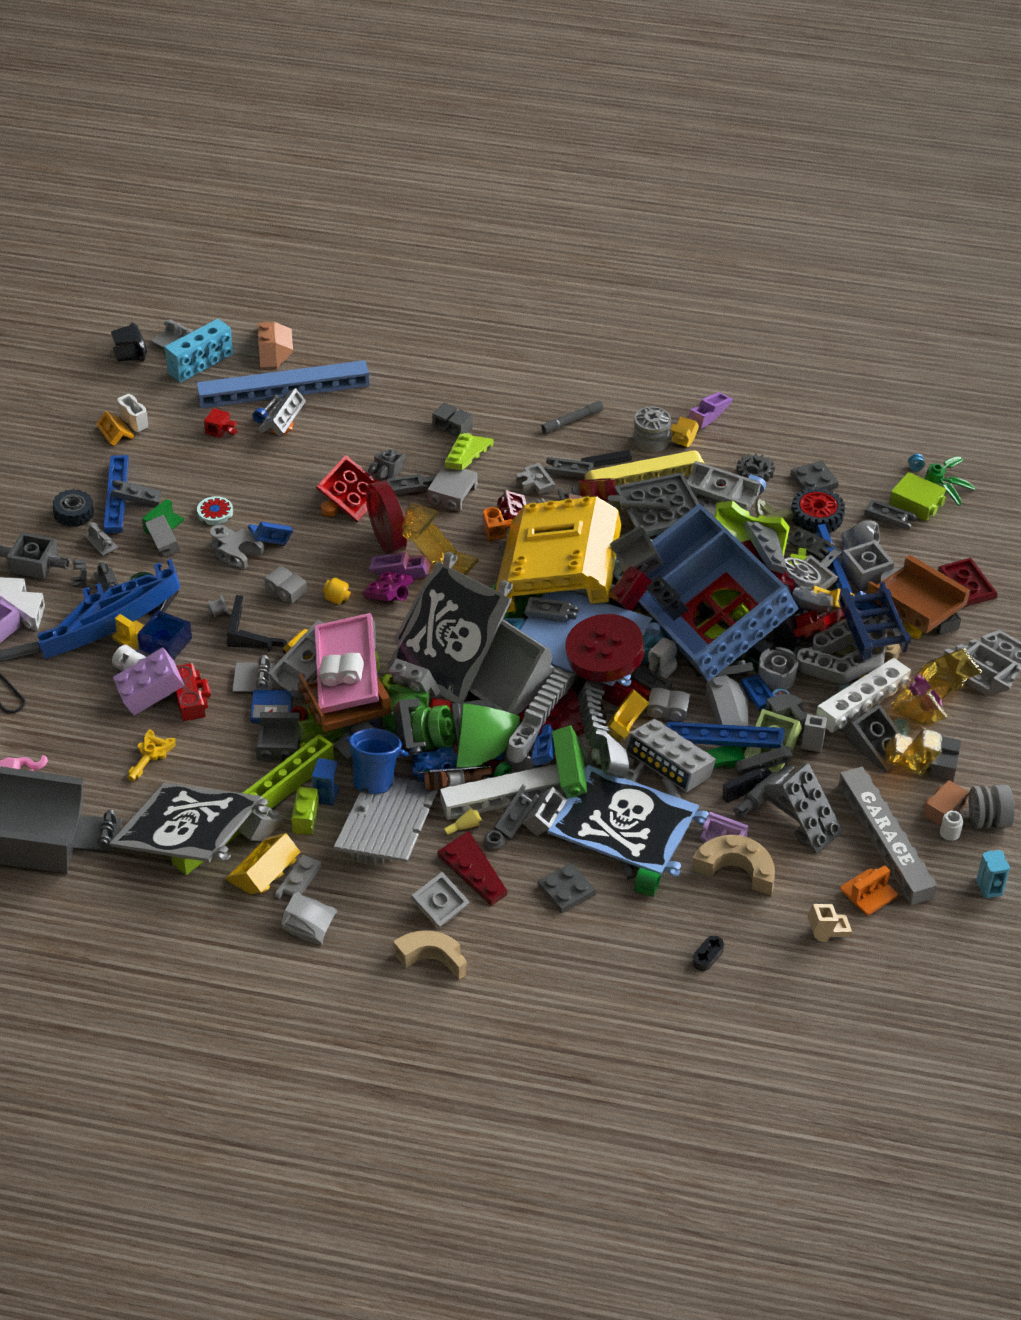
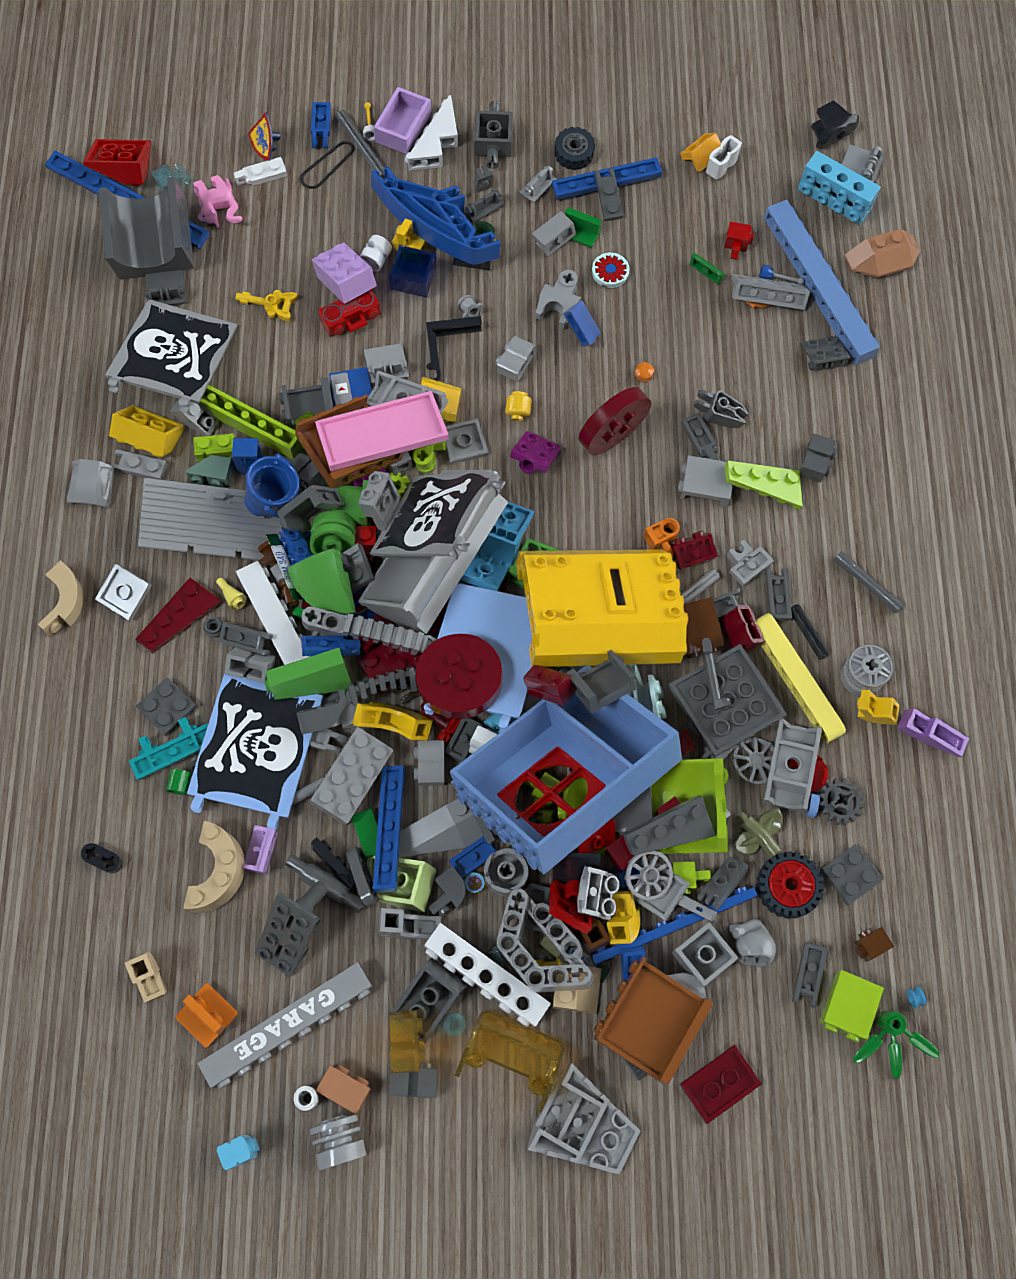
camera: 75 degrees right, 25 degrees up
red slope [316,455,378,522] -> none
white brick [319,653,364,686] -> none
medium lavender slope [369,552,431,579] -> none
clear yellow windscreen [402,503,479,575] -> none
dark grey hinge [525,597,579,621] -> none
black hinge [645,575,689,621] -> none
dark blue fence [838,582,911,660] -> none
magenta hinge [907,674,943,714] -> none
none -> teal hinge [129,716,208,781]
none -> sand green slope [186,455,234,488]
none -> green slope [689,252,727,285]
none -> dark grey hinge [801,336,851,371]
none -> reddish brown brick [854,927,894,962]

